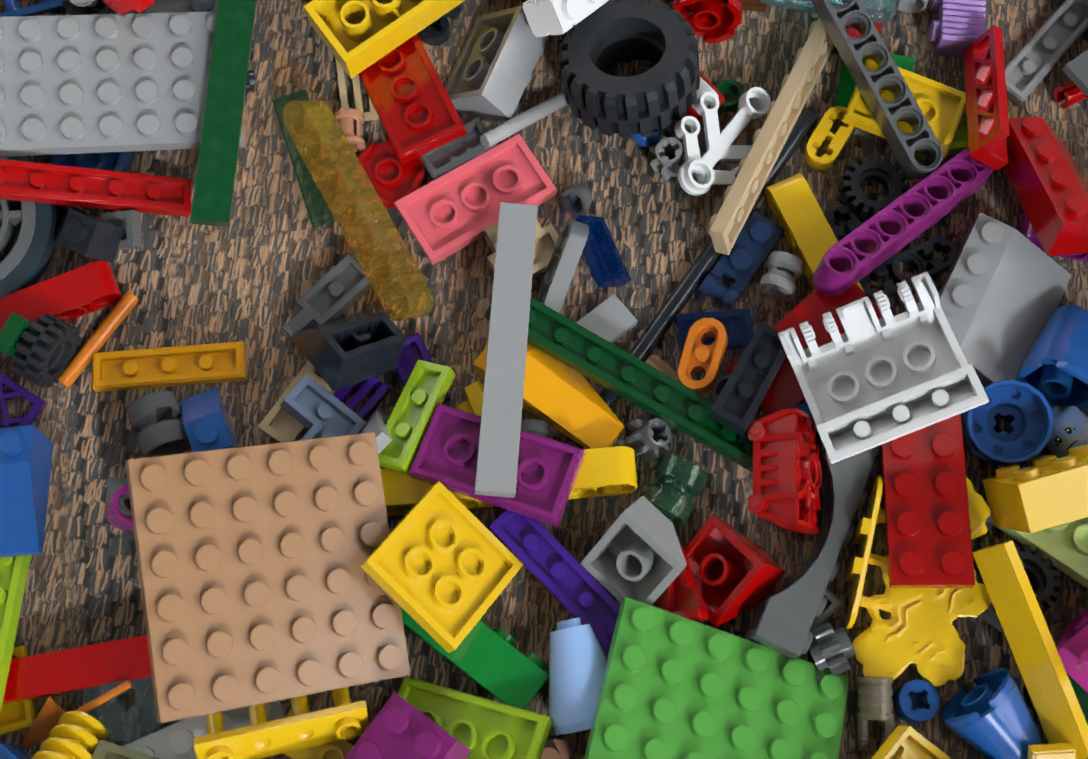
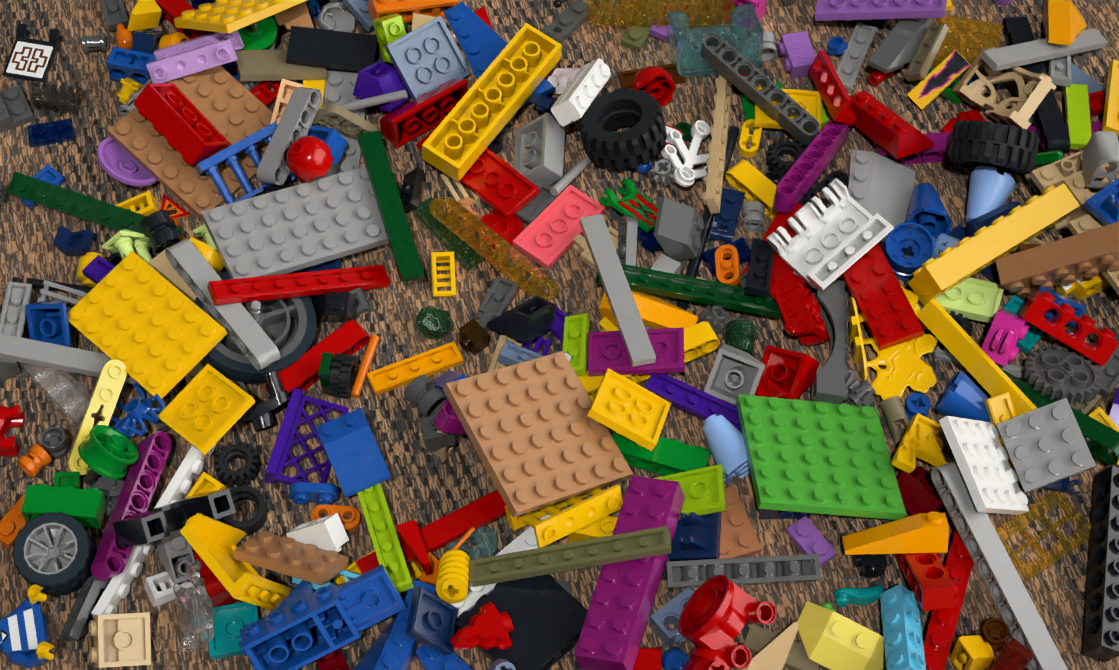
camera: 20 degrees left, 15 degrees down
none -> red slope [396,520,432,576]
none -> black plate [400,167,424,214]
none -> clear green hair [416,305,453,340]
none -> yellow slope [431,252,456,298]
none -> dark brown plate [458,319,489,356]
none -> green flag [599,179,659,233]
none -> dark grey slope [653,197,704,261]
none -> blue plate [827,36,848,56]

